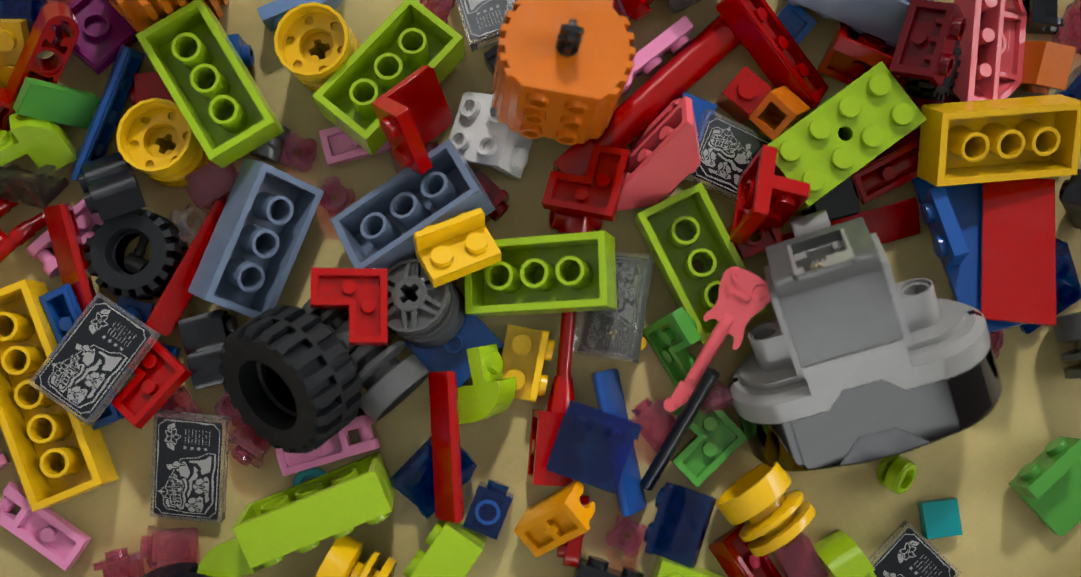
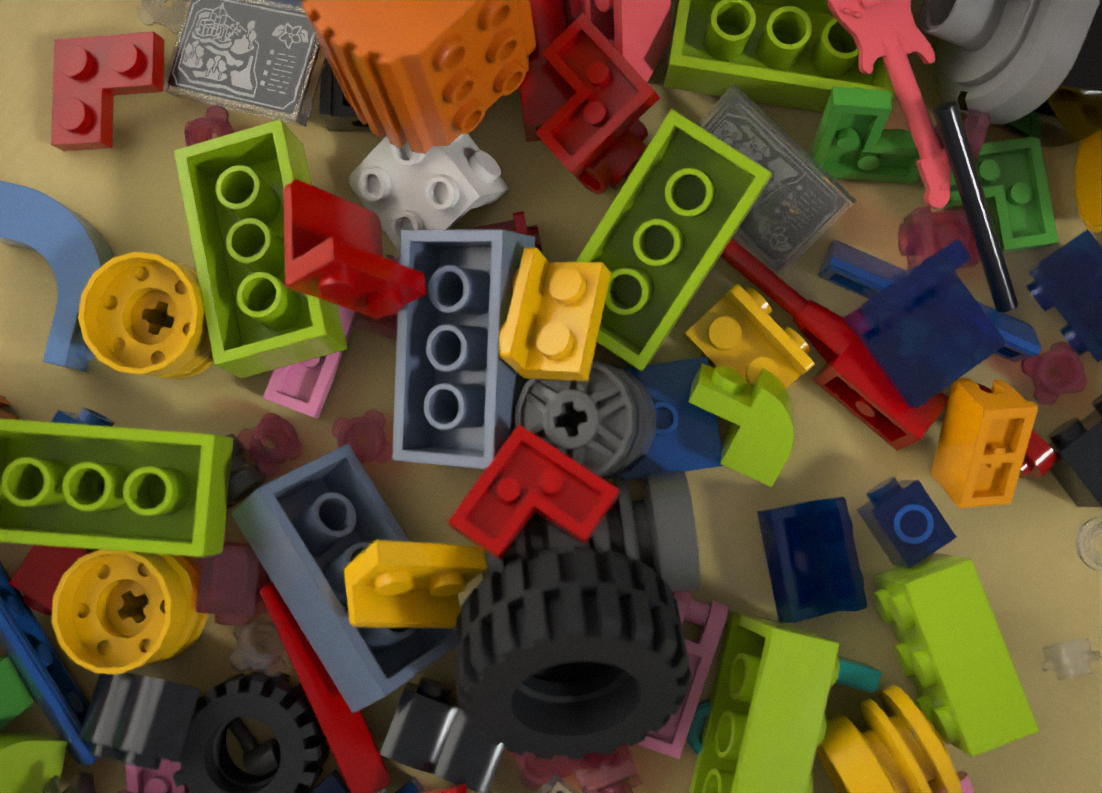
camera: 55 degrees left, 0 degrees up
red slope [429,371,464,523] -> none
none -> yellow bracket [344,540,487,628]
none -> teal tile [835,656,882,693]

